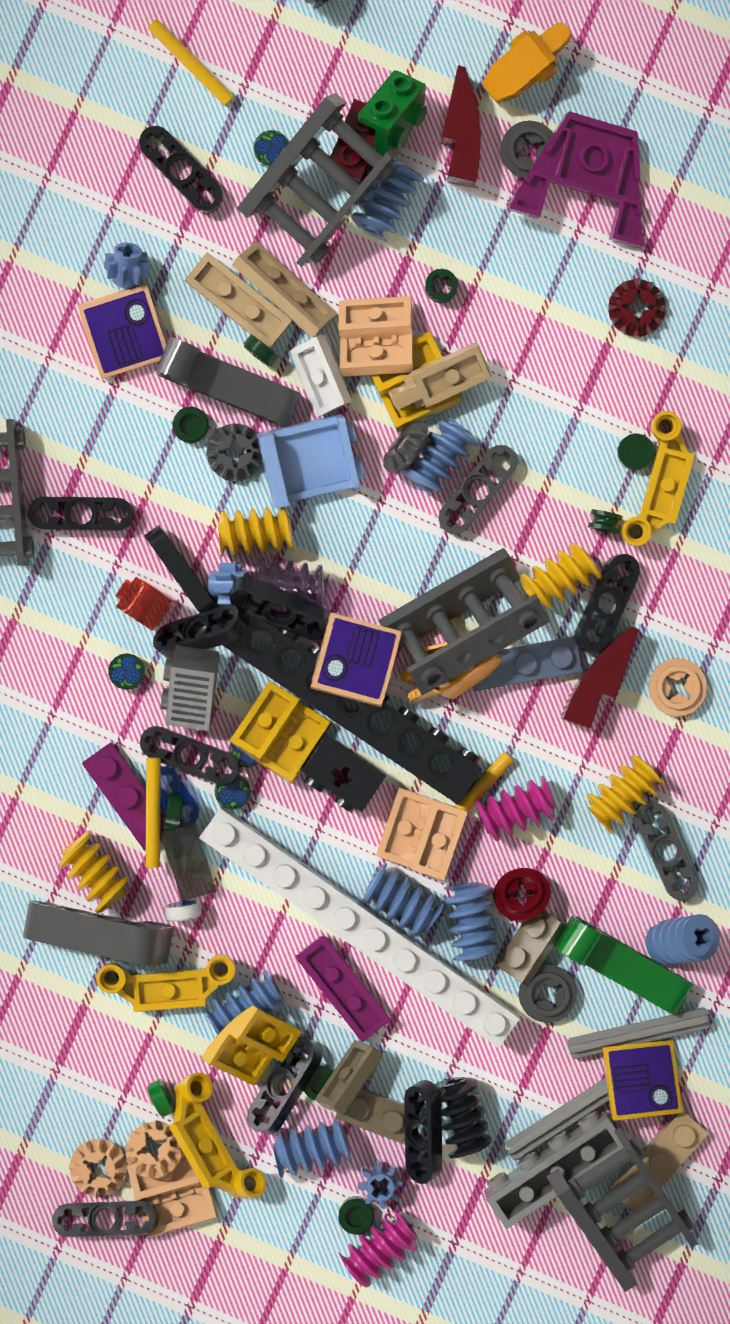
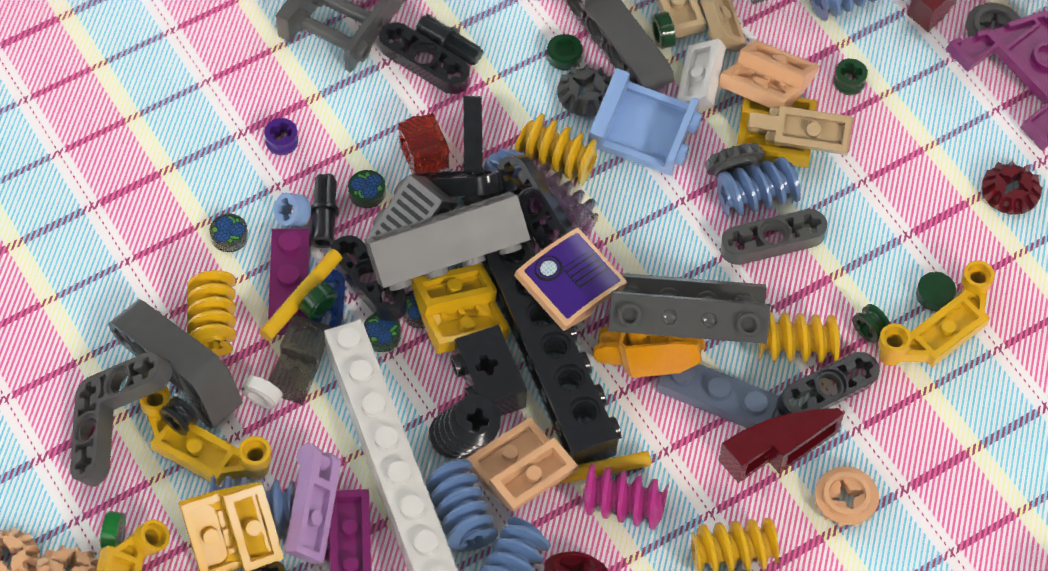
camera: 35 degrees right, 30 degrees down
none -> dark grey beam [70,352,173,487]
none -> black bush [159,396,199,436]
none -> tile [209,213,248,253]
none -> dark purple bush [264,118,299,156]
none -> light blue bush [274,192,311,228]
none -> lavender plate [284,443,341,564]
none -> black axle [310,173,339,248]
none -> light grey brick [364,192,531,291]
none -> black axle [416,13,483,66]
none -> black piece [429,394,501,459]

